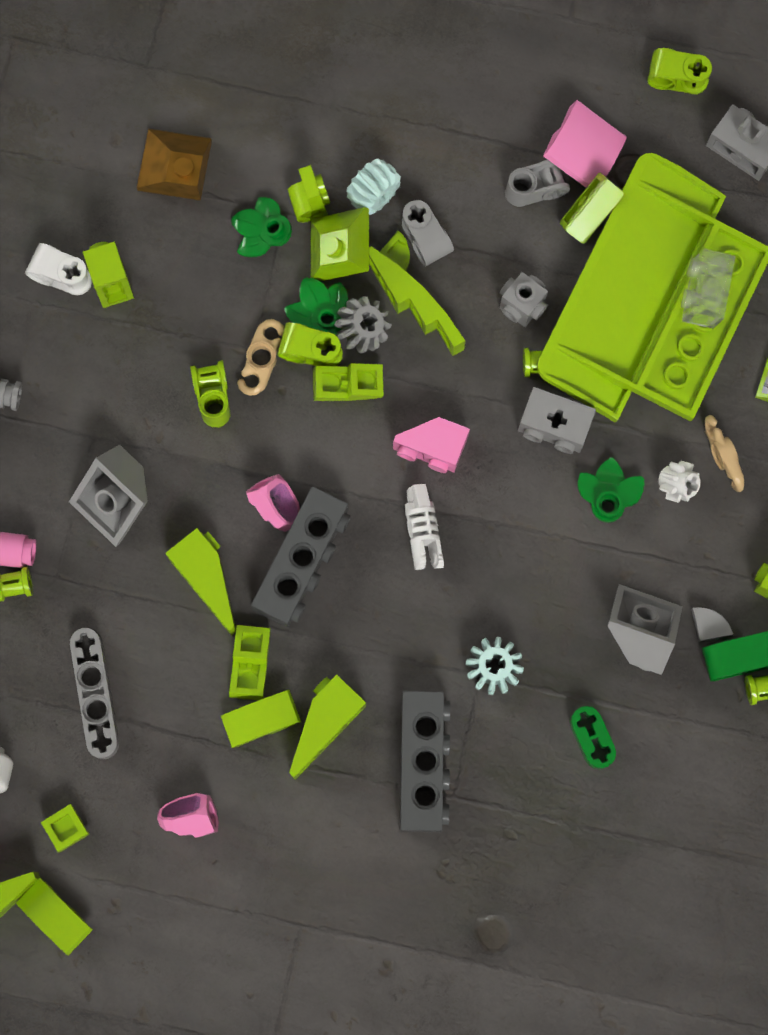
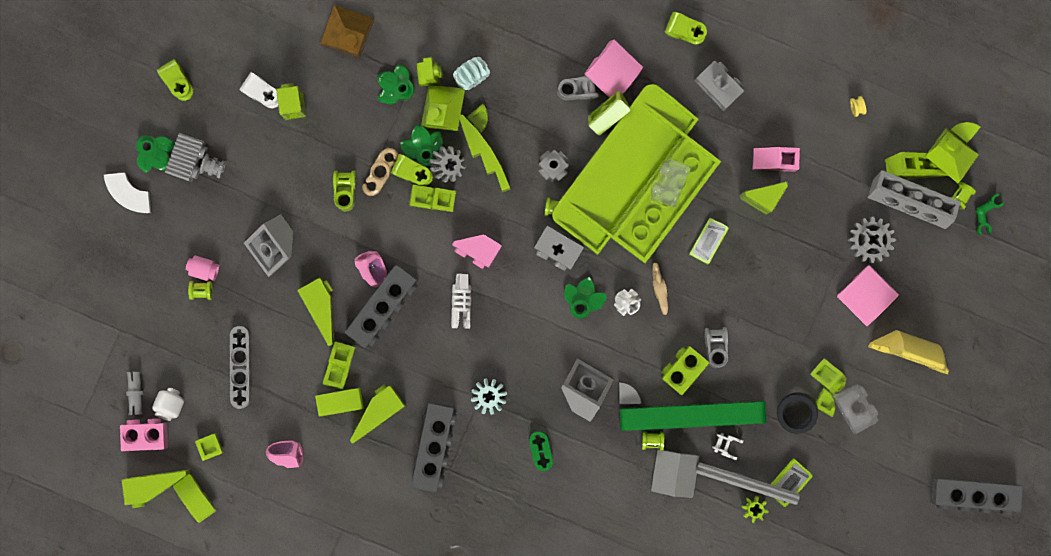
camera: 10 degrees right, 10 degrees up
light grey piece [401,200,454,267] -> none

